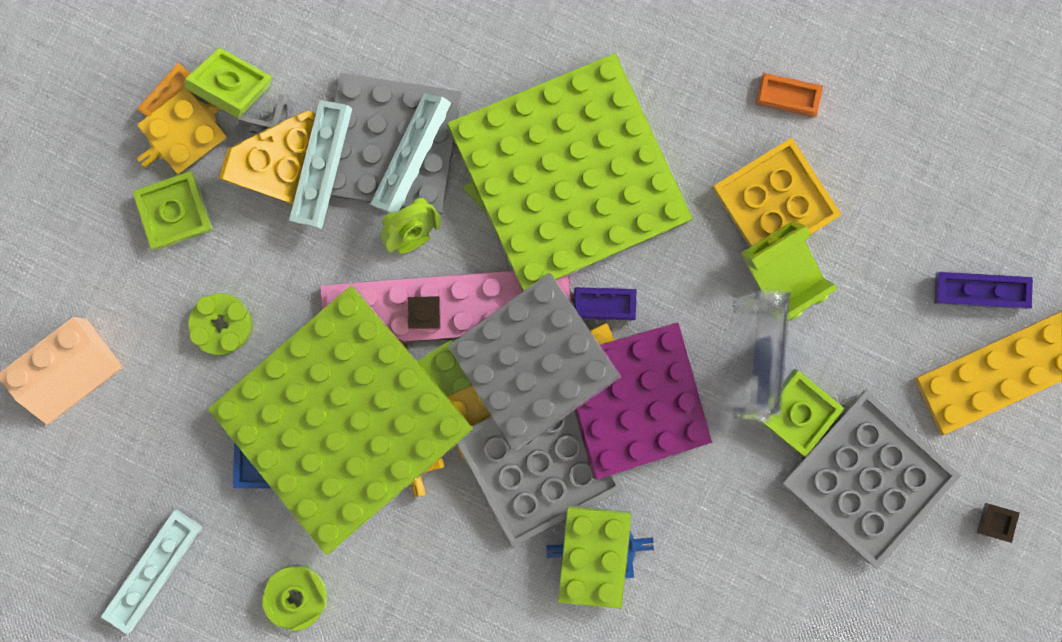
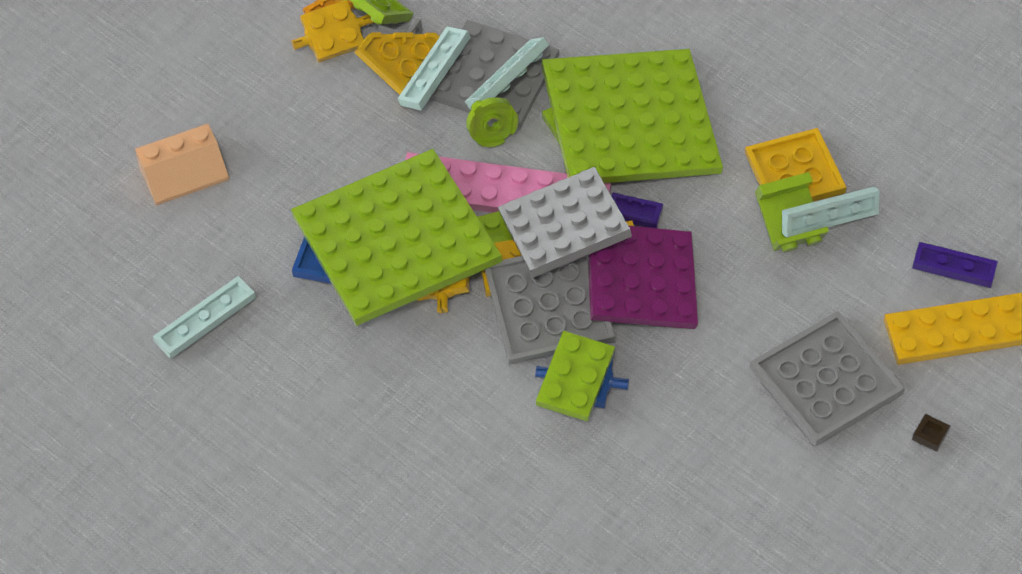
camera: 15 degrees right, 30 degrees down
lime plate [132,171,213,251] -> none
lime plate [188,293,253,355] -> none
lime plate [262,565,327,631] -> none
dark brown plate [408,296,441,329] -> none
clear panel [725,290,790,421] -> none
orange tile [755,73,823,118] -> none
lime plate [756,369,844,457] -> none
none -> light aqua plate [782,187,880,237]

